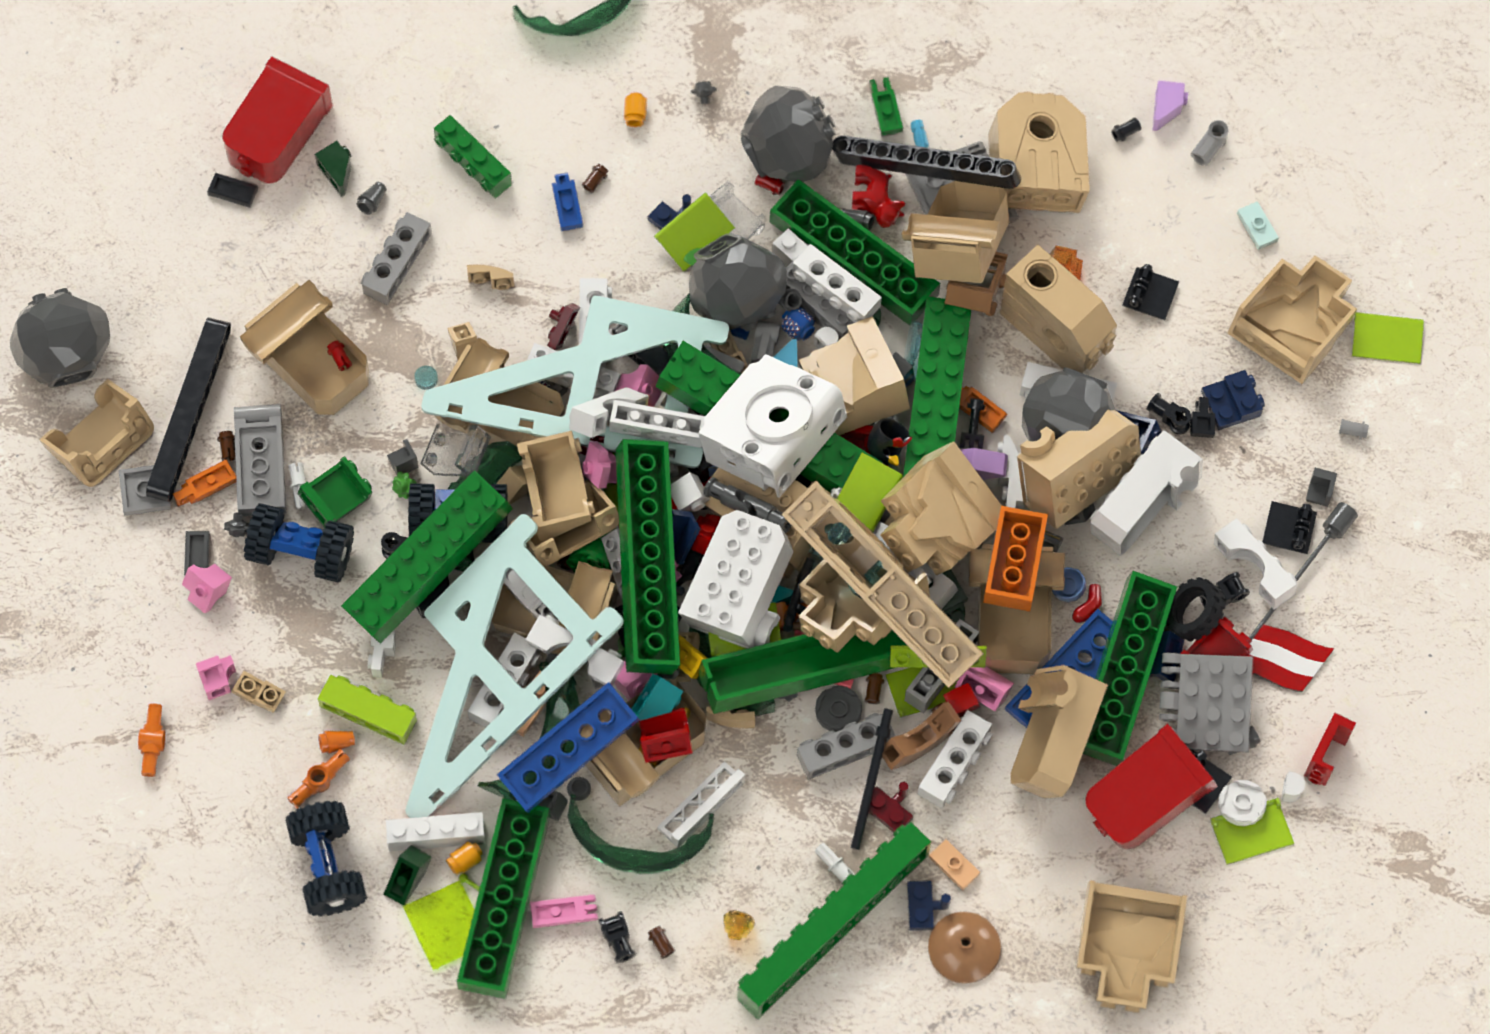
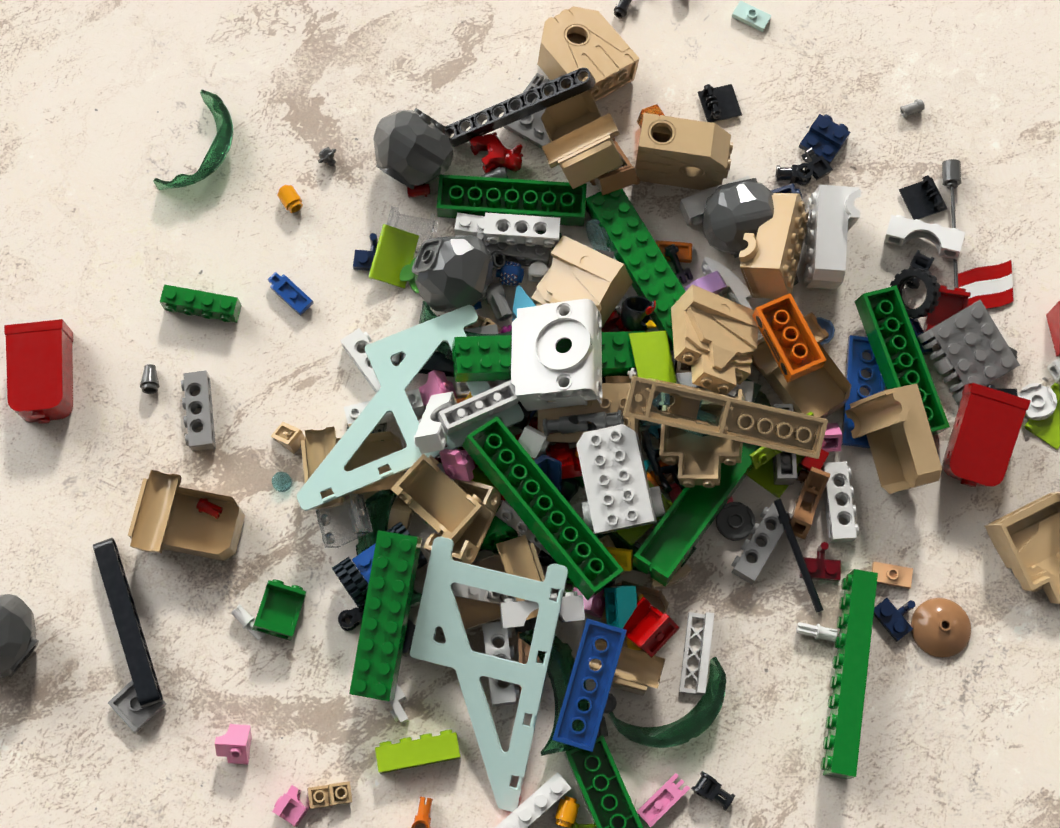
camera: 35 degrees left, 5 degrees up
tan windscreen [39,379,154,487] -> none
orange hinge [173,460,237,507] -> none
dark grey tile [184,531,210,576] -> none
black tile [207,172,258,208] -> none
reddish brown pin [217,431,236,461] -> none
dark grey plant [224,512,249,537] -> none
light grey hinge [234,404,286,517] -> none
black plate [244,503,354,583] -> none
dark green slope [314,140,352,197] -> none
orange cone [318,731,355,754] -> none
dark grey panel [387,439,419,475] -> none
bright green plant [392,472,417,499] -> none
tan slope [467,264,514,290] -> none
dark red plate [547,303,580,350] -> none
reddish brown pin [581,164,608,193] -> none
reddish brown pin [648,926,675,959] -> none
clear yellow cone [723,910,755,940] -> none
reddish brown pin [864,673,885,704] -> none
green hinge [869,77,903,136] -> none
medium azure axle [911,119,929,148] -> none
red arm [1072,584,1102,623] -> none
tan panel [1227,255,1357,384] -> none
dark grey panel [1306,467,1337,507] -> none
lime piece [1352,312,1424,364] -> none

